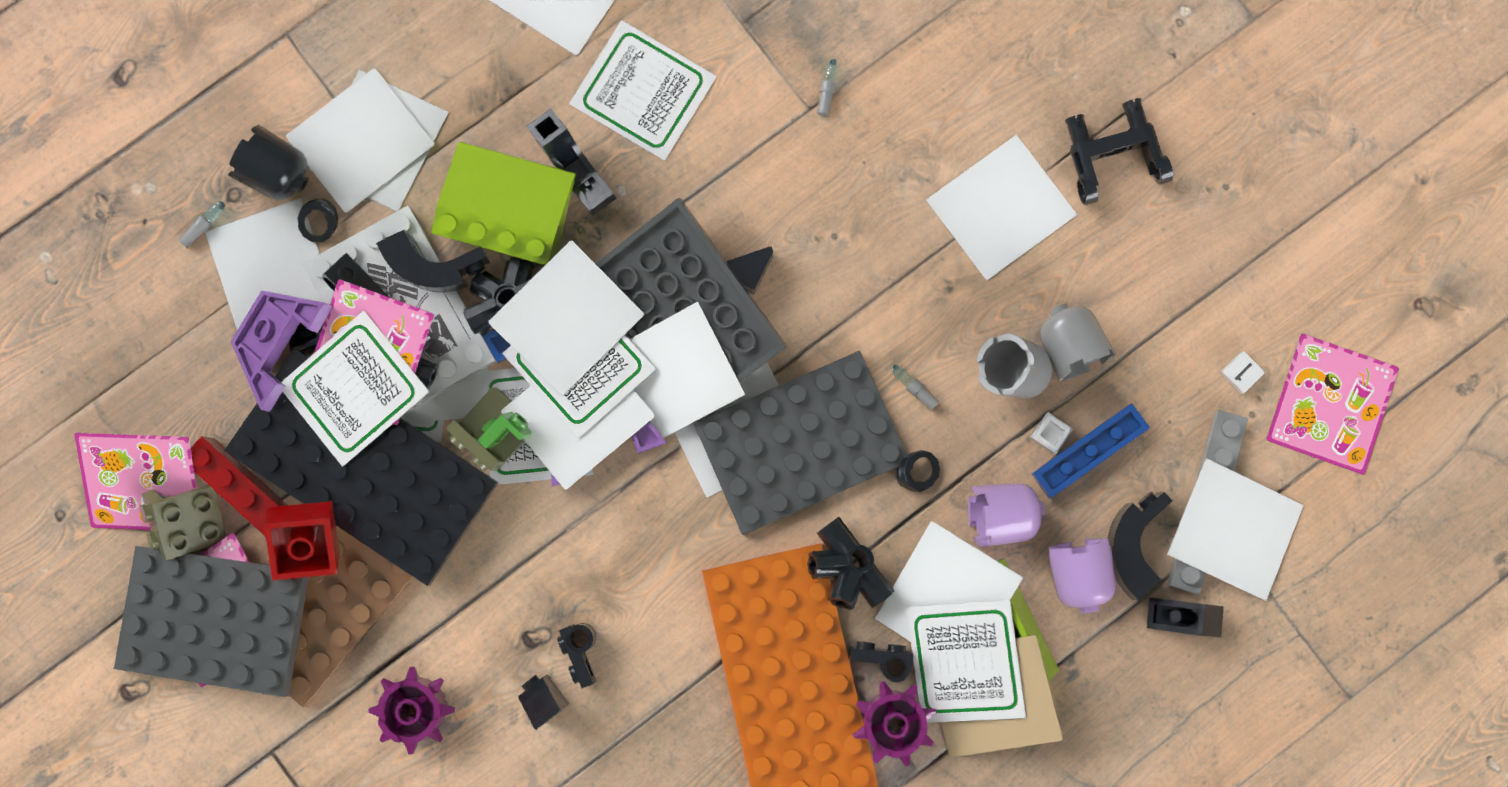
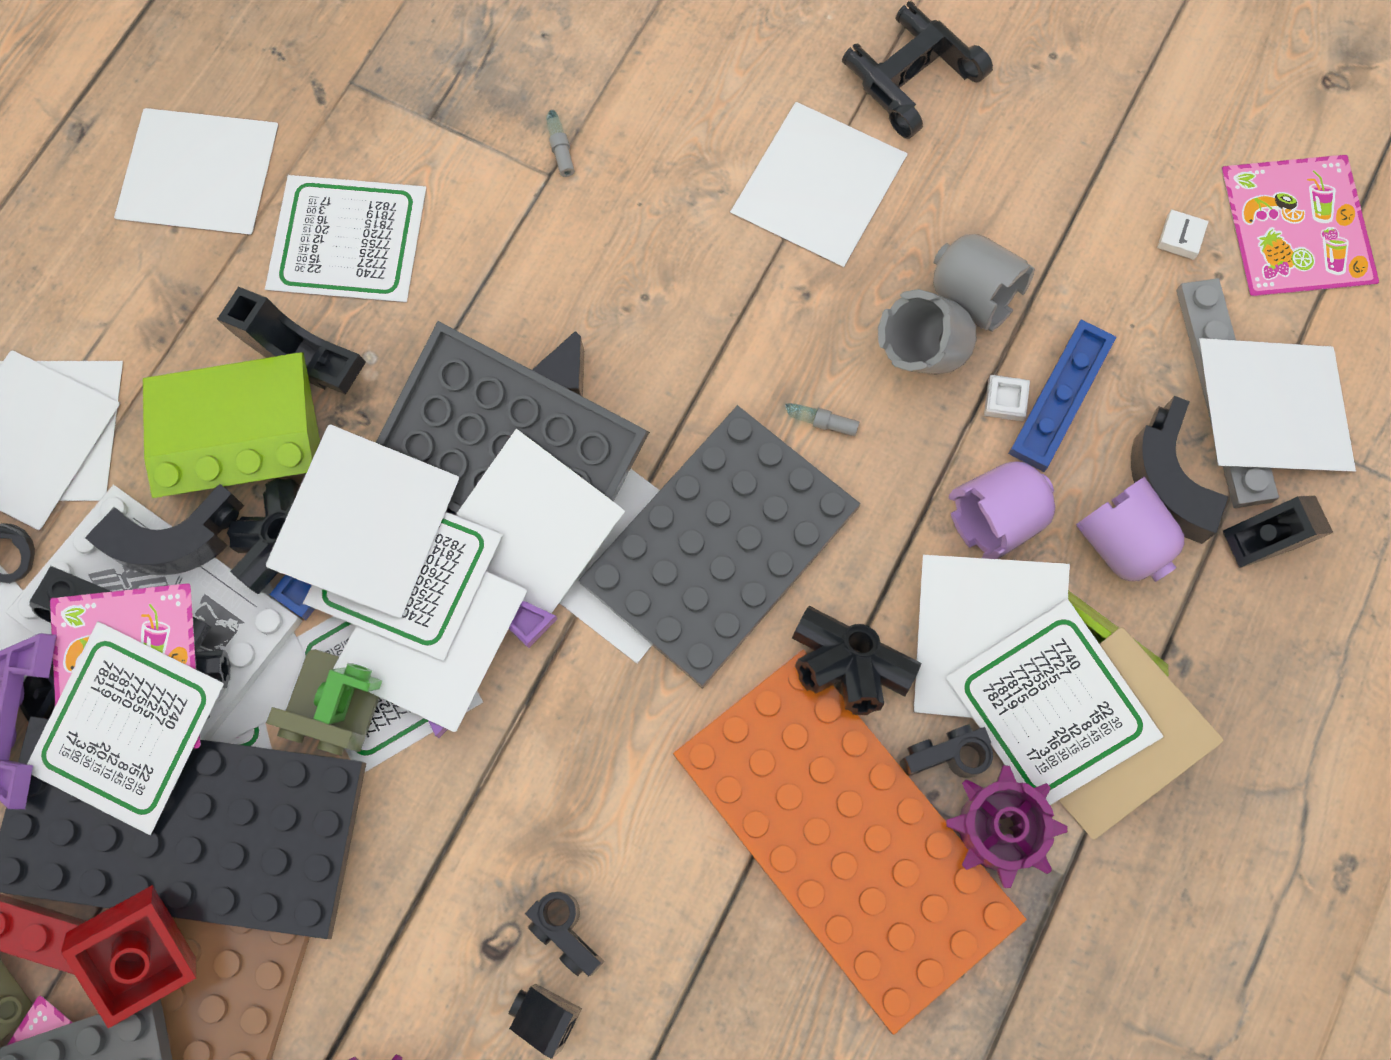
camera: 25 degrees left, 10 degrees down
black piece [896,450,940,492] -> none

